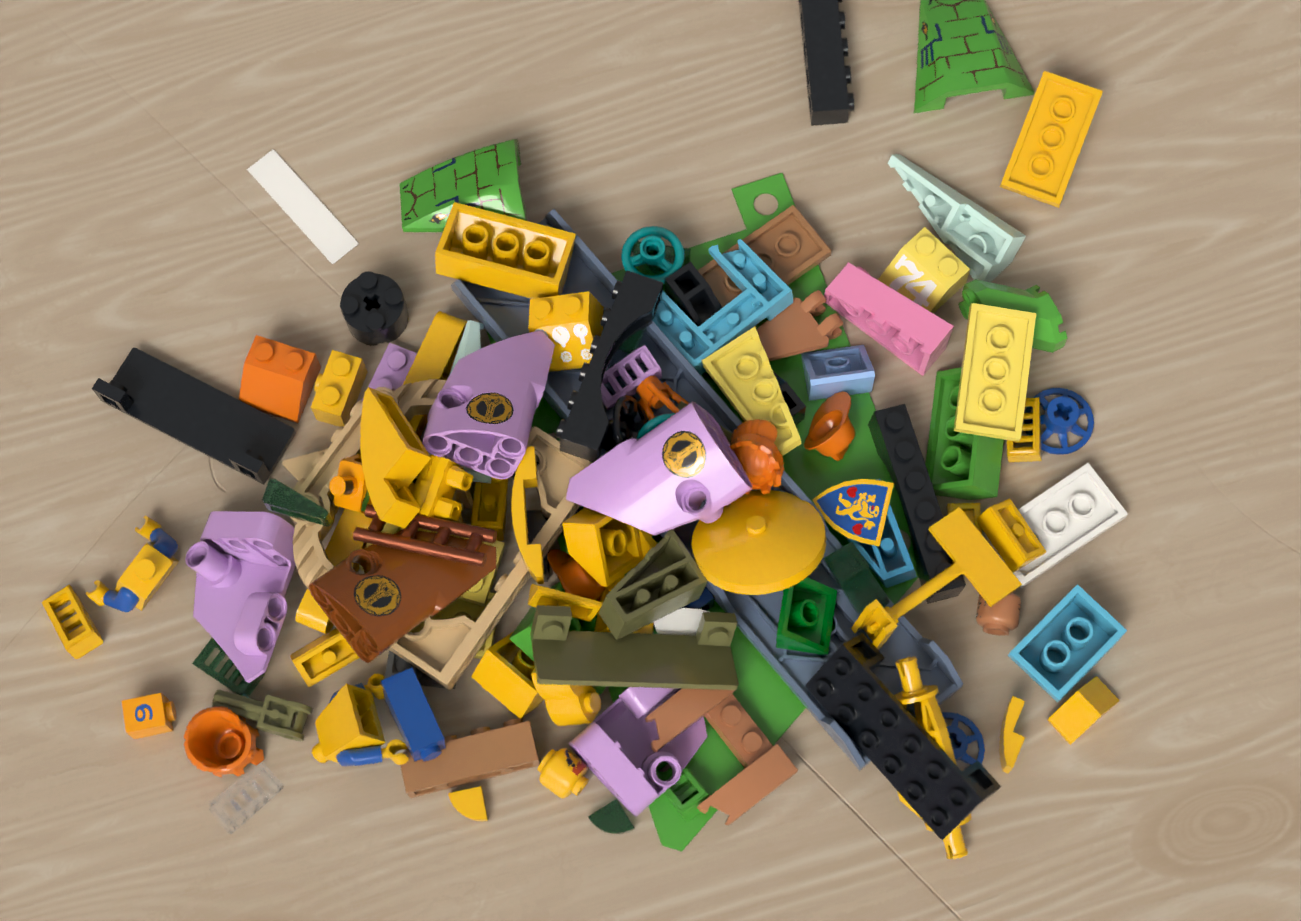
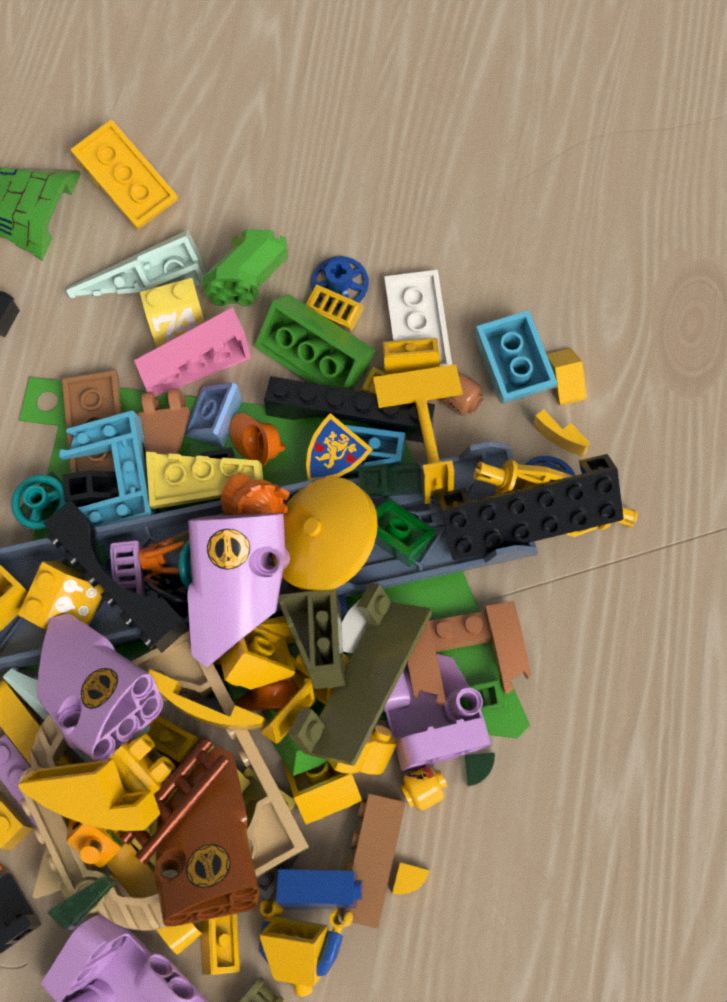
camera: 60 degrees left, 0 degrees up
light yellow plate [953,303,1036,442] -> none

